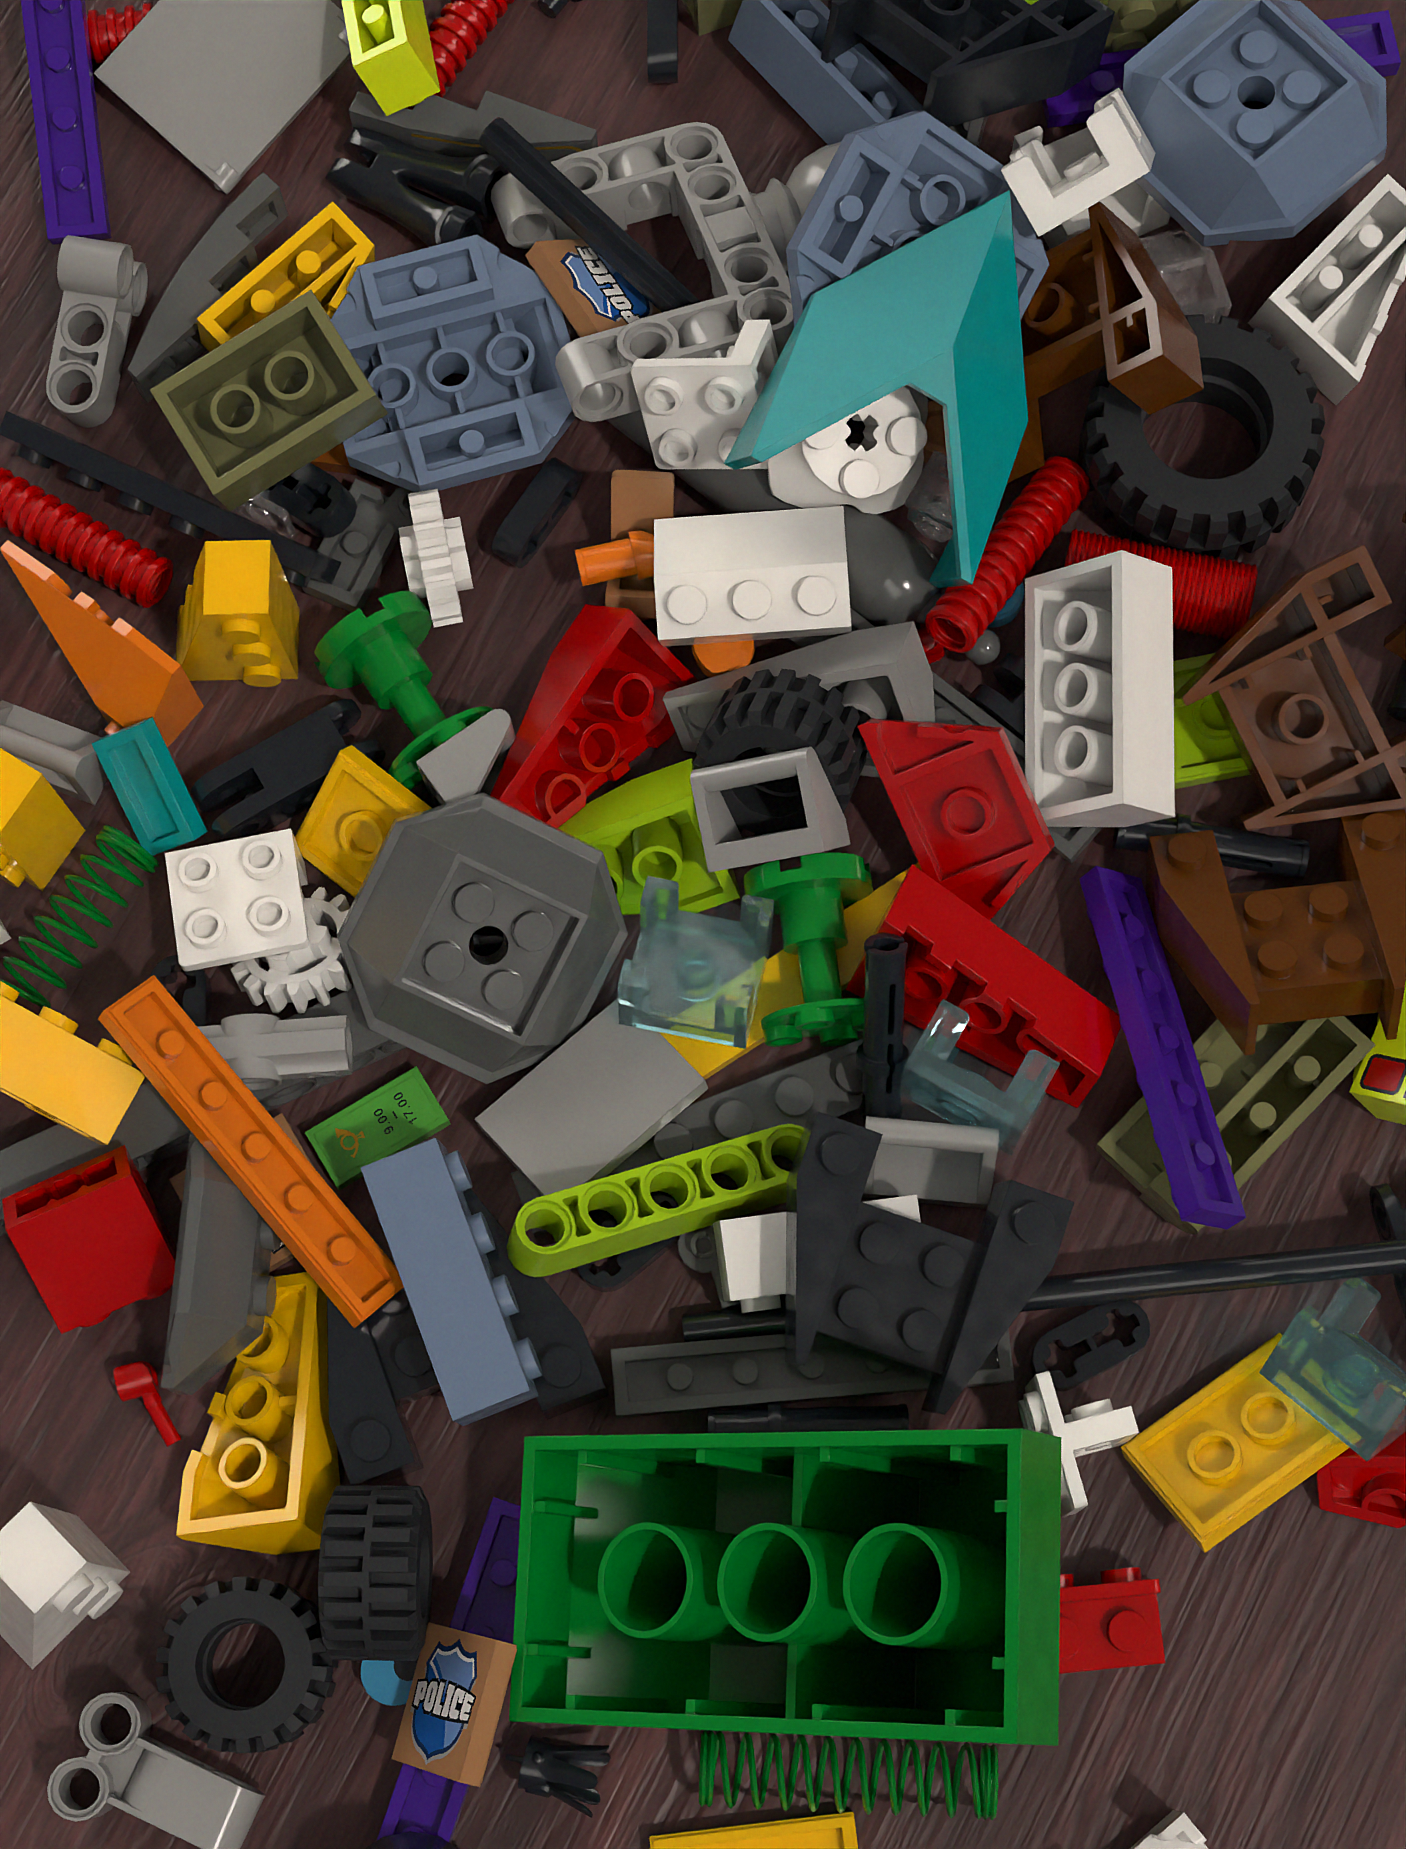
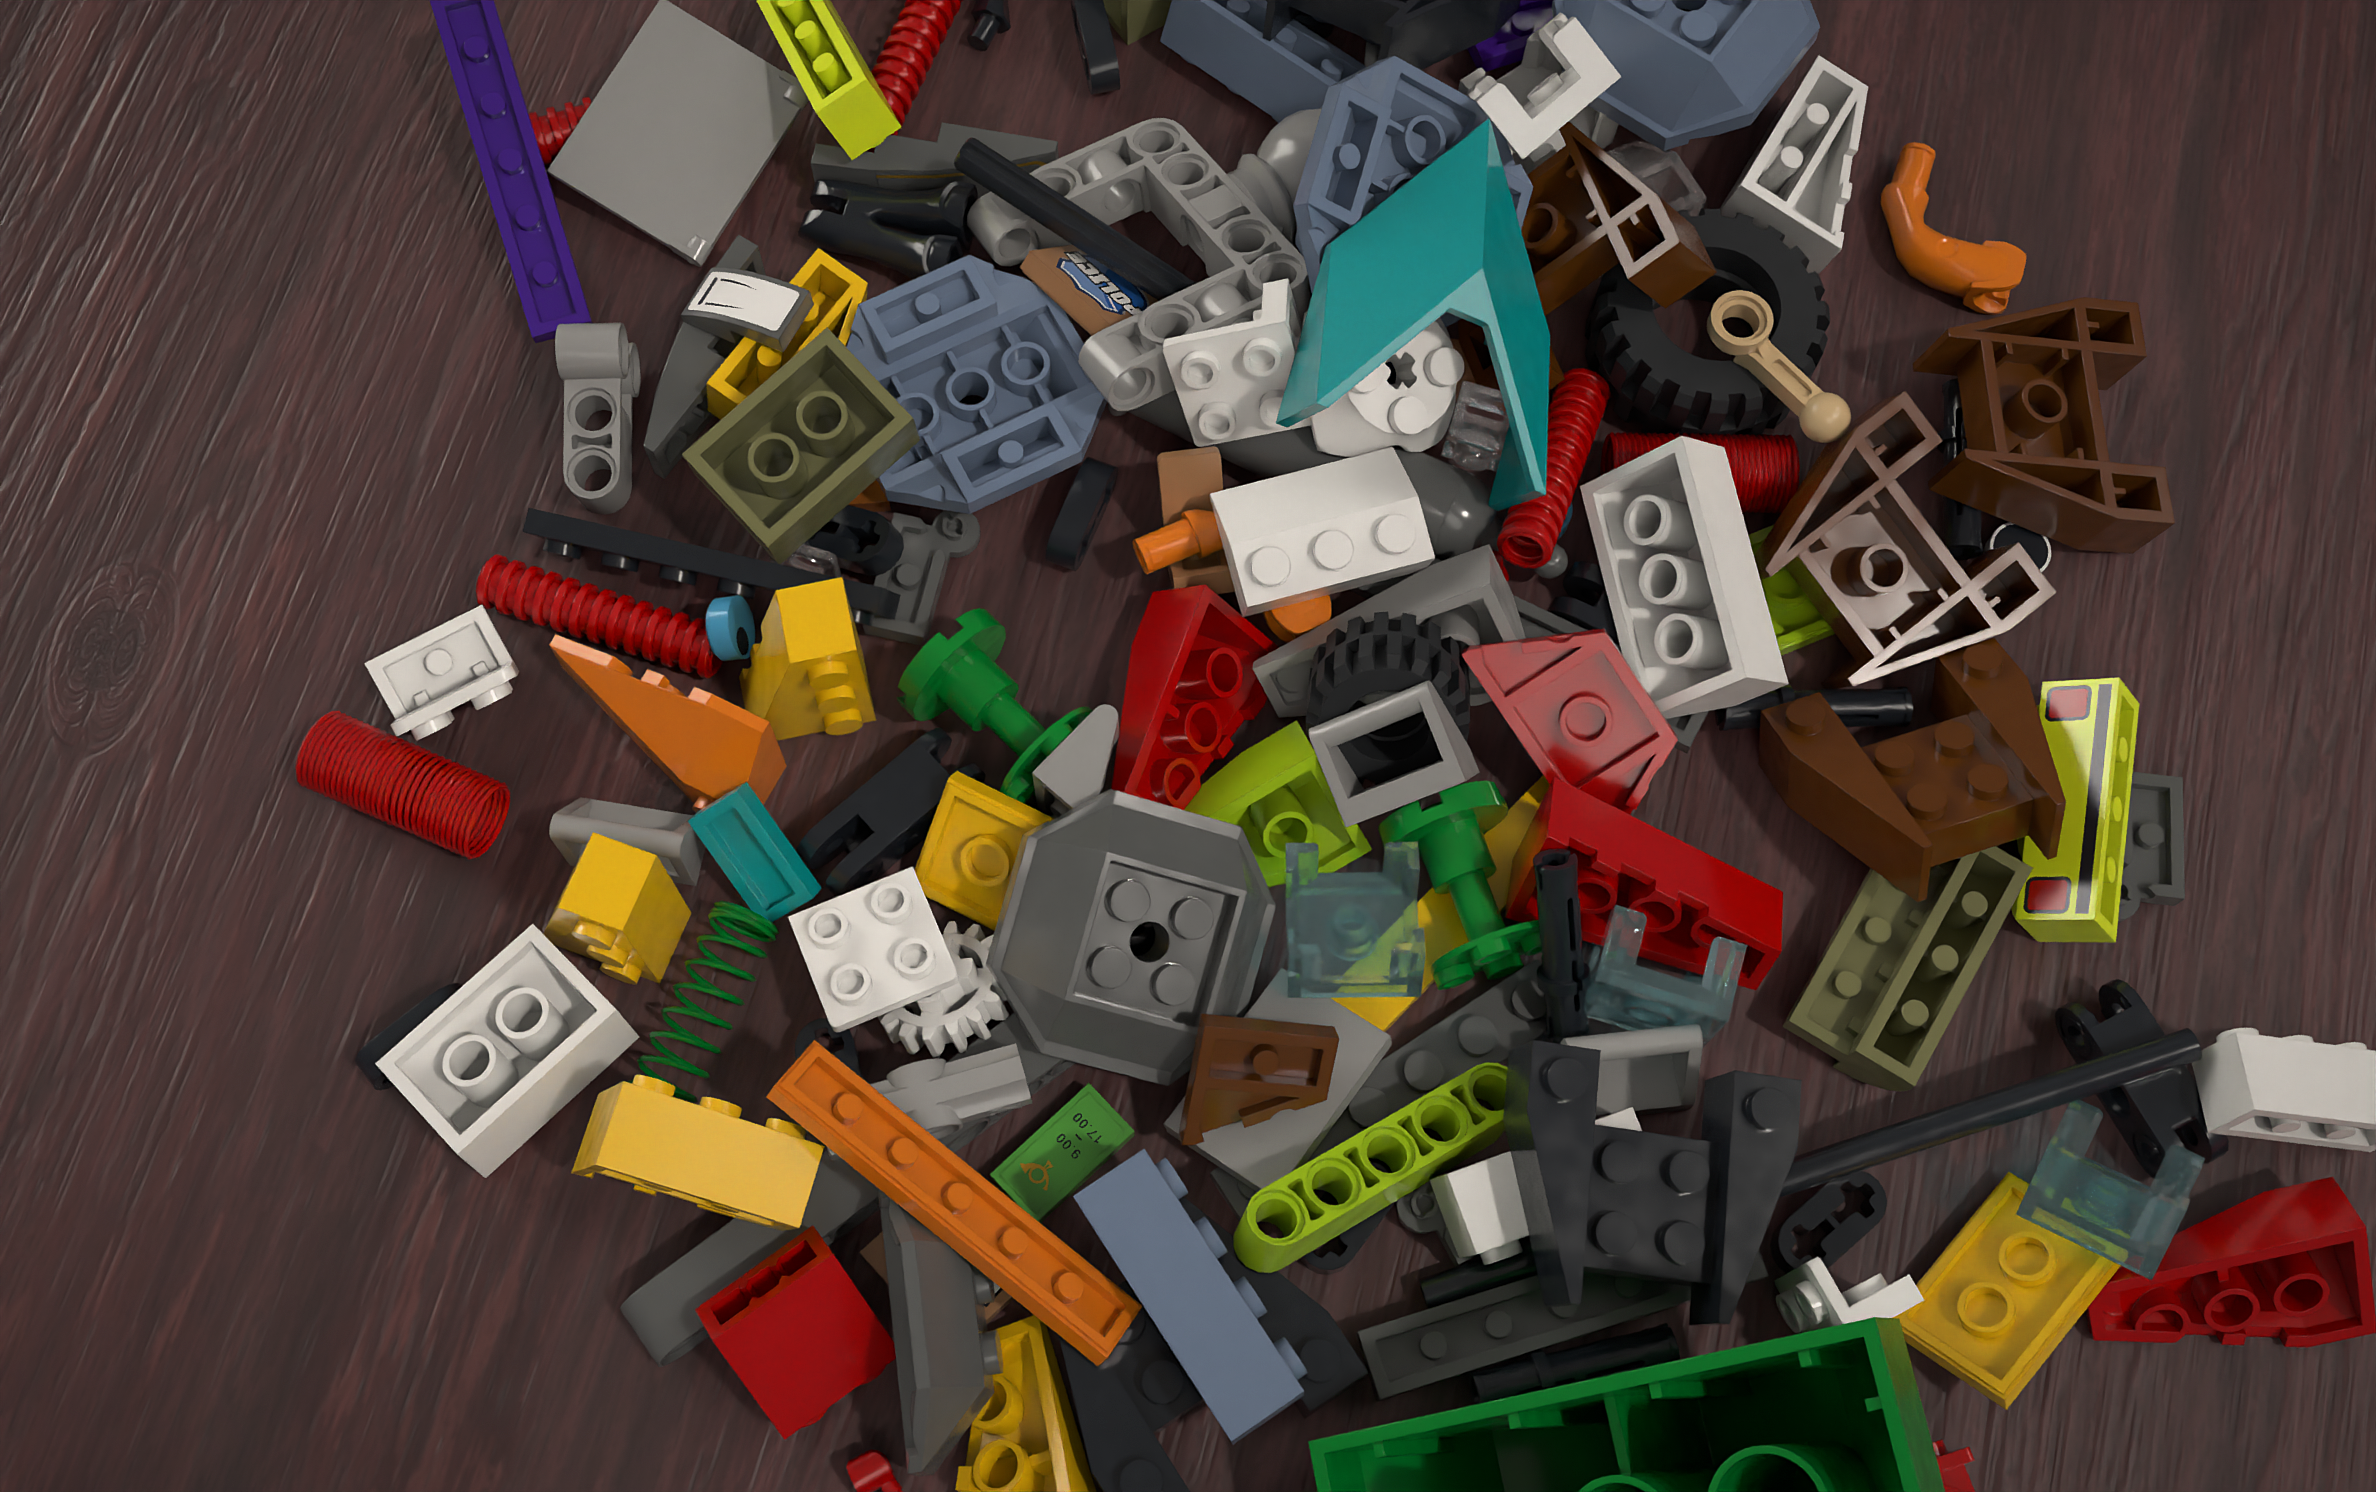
camera: 20 degrees left, 5 degrees down
white gear [398,489,473,628] -> none
dark purple plate [1079,866,1246,1229] -> none
none -> slope [681,268,814,353]
none -> dark azure tile [706,595,755,661]
none -> reddish brown wing [1179,1014,1339,1146]
none -> tan piece [1707,290,1851,443]

